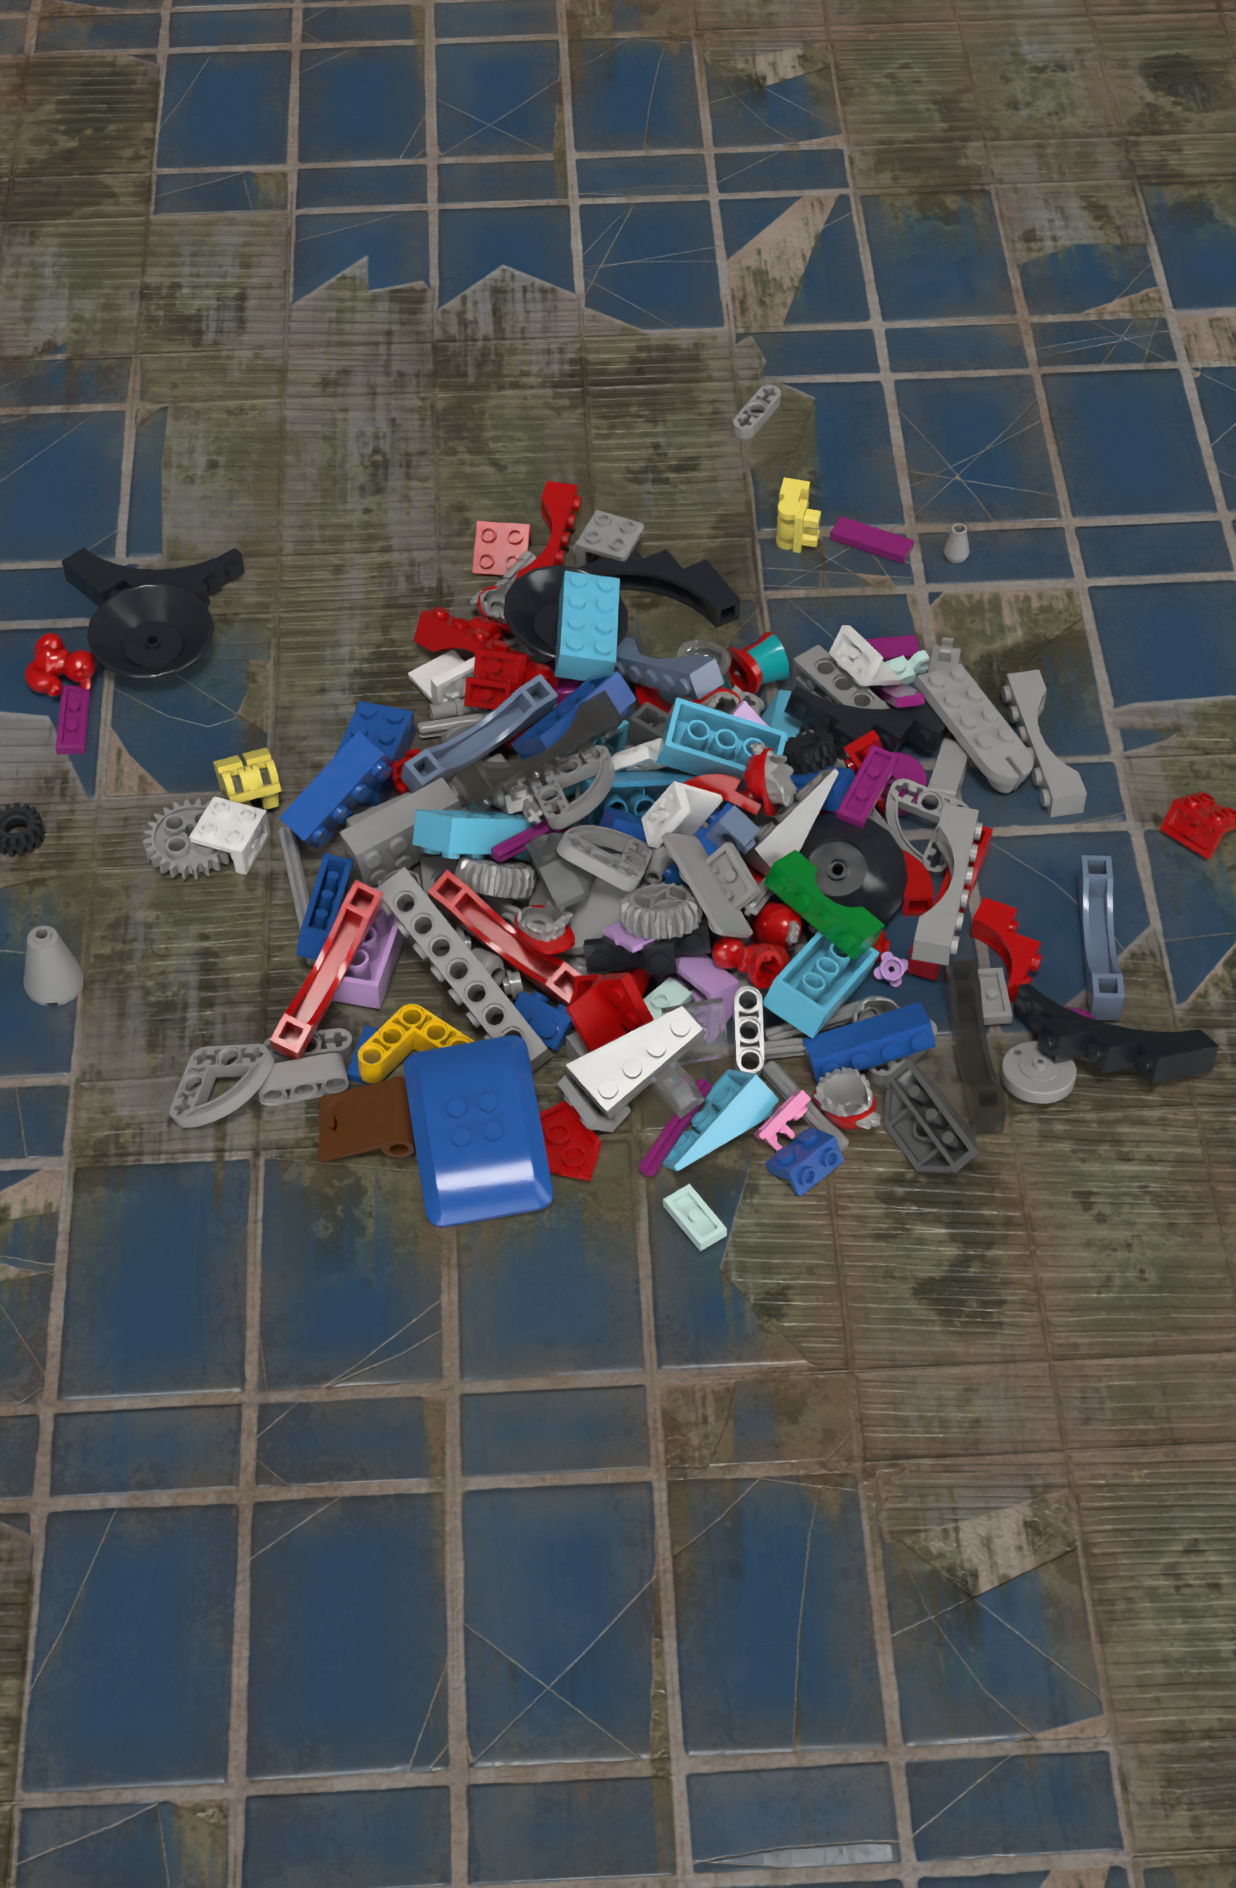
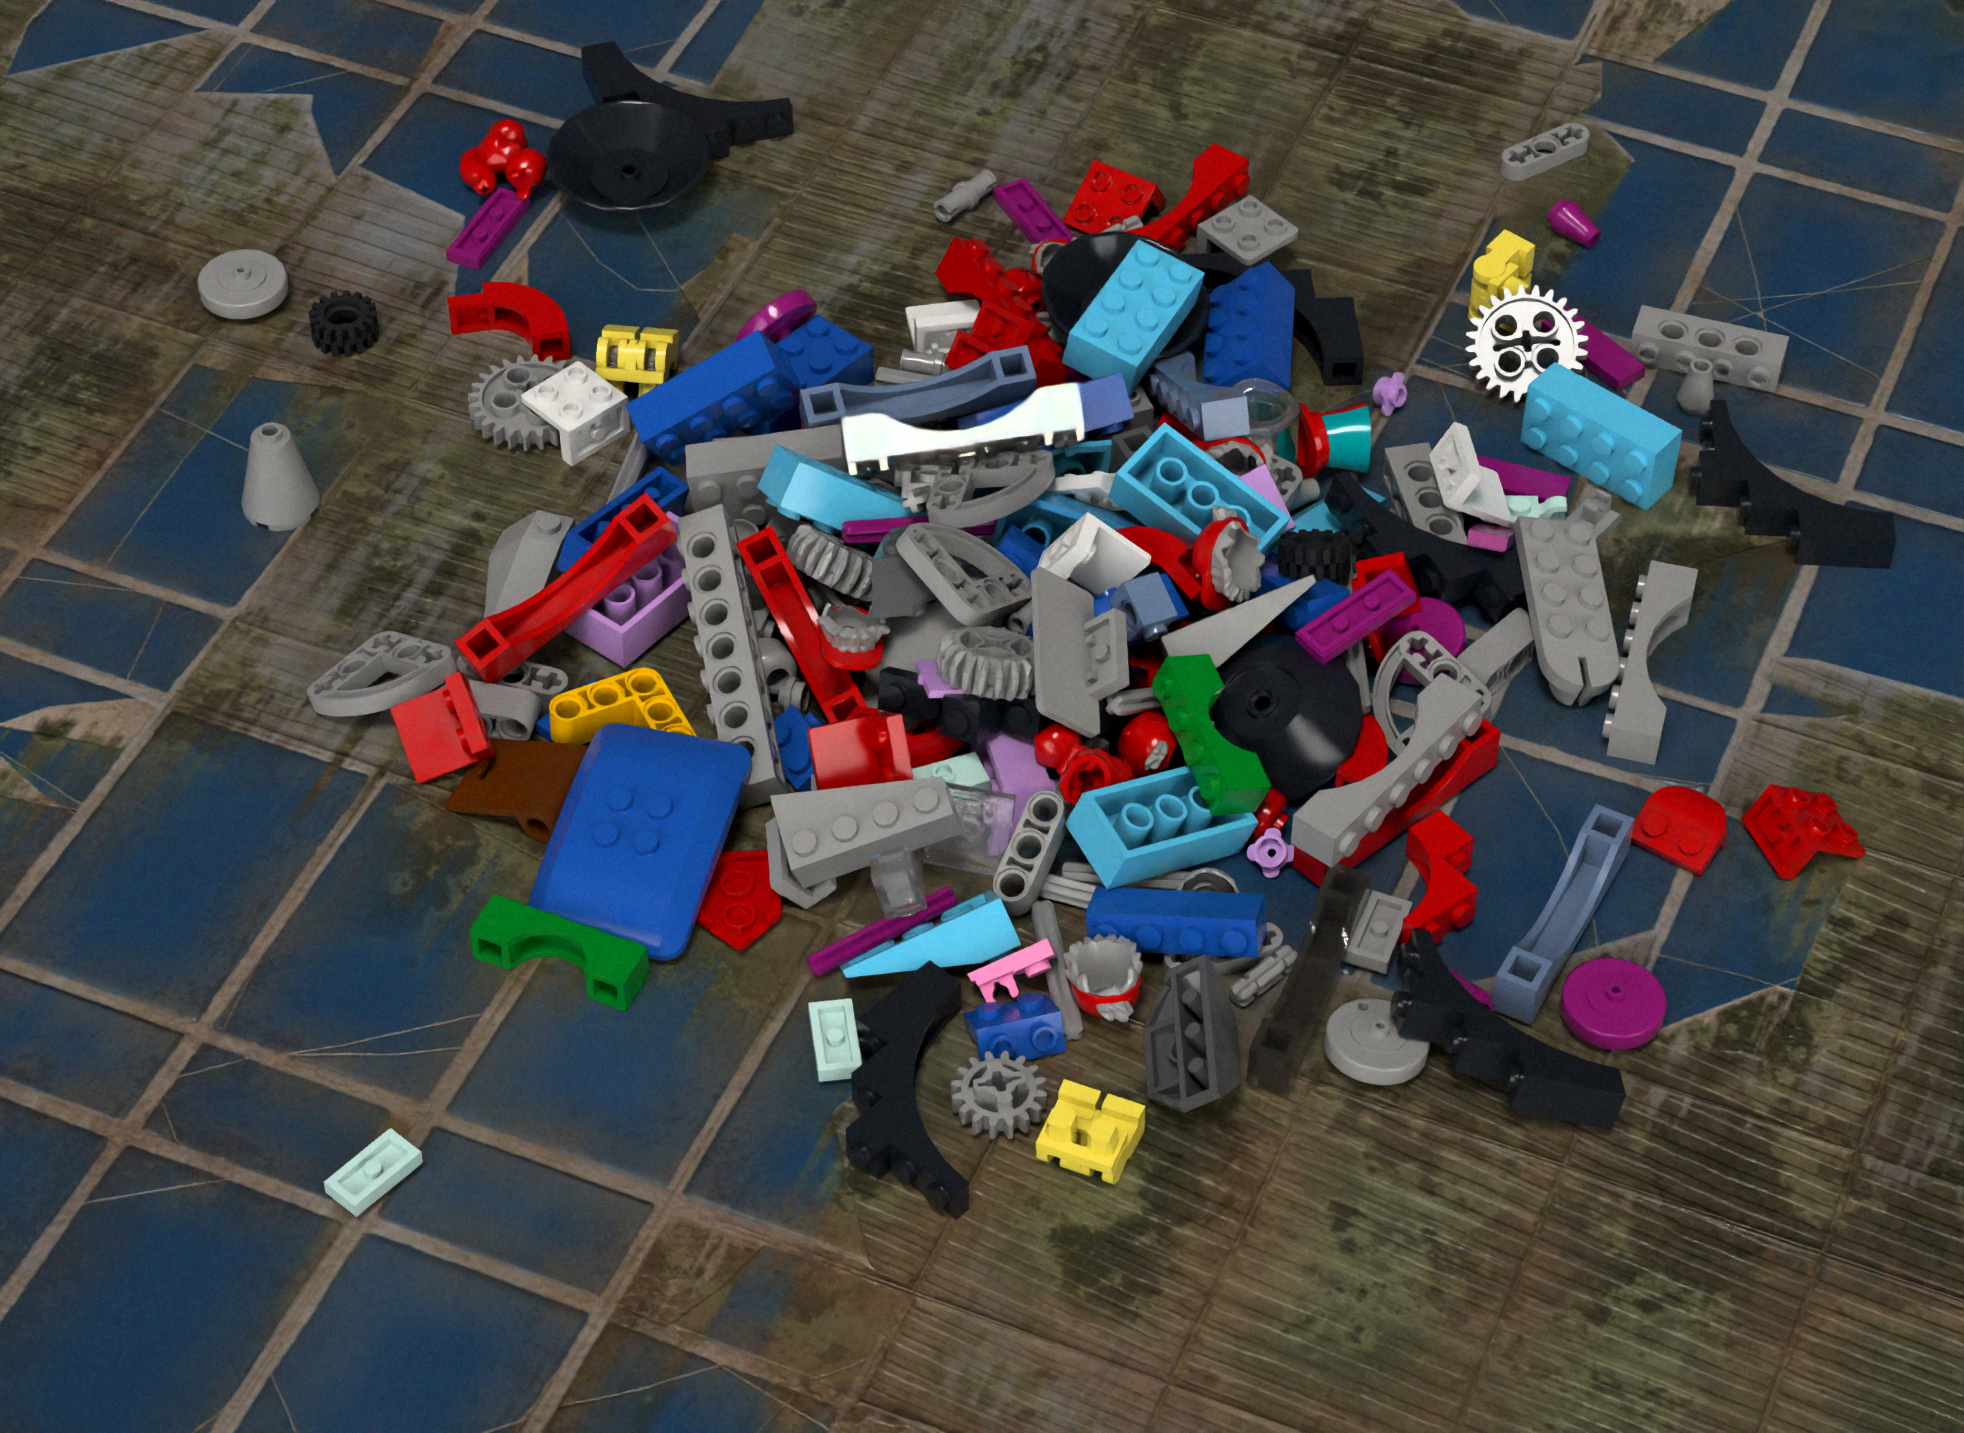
camera: 25 degrees right, 5 degrees down
none -> light aqua plate [324,1128,423,1217]
none -> red bracket [391,671,496,784]
none -> red arch [447,282,571,362]
none -> green arch [469,894,650,1012]
none -> light grey wedge [484,510,575,619]
none -> magenta wheel [735,290,817,344]
none -> black arch [846,960,969,1220]
none -> light grey pin [933,170,997,222]
none -> light grey gear [951,1051,1047,1139]
none -> magenta tile [993,178,1075,244]
none -> light yellow hips [1036,1079,1145,1185]
none -> blue brick [1202,261,1295,403]
none -> light grey axle [1228,945,1299,1007]
none -> lavender plate [1373,372,1407,416]
none -> gear [1465,285,1588,406]
none -> medium azure brick [1520,362,1683,511]
none -> magenta cone [1547,198,1602,249]
none -> magenta wheel [1560,958,1667,1050]
none -> light grey brick [1629,305,1789,393]
none -> red slope [1631,786,1728,878]
none -> black arch [1688,399,1896,569]

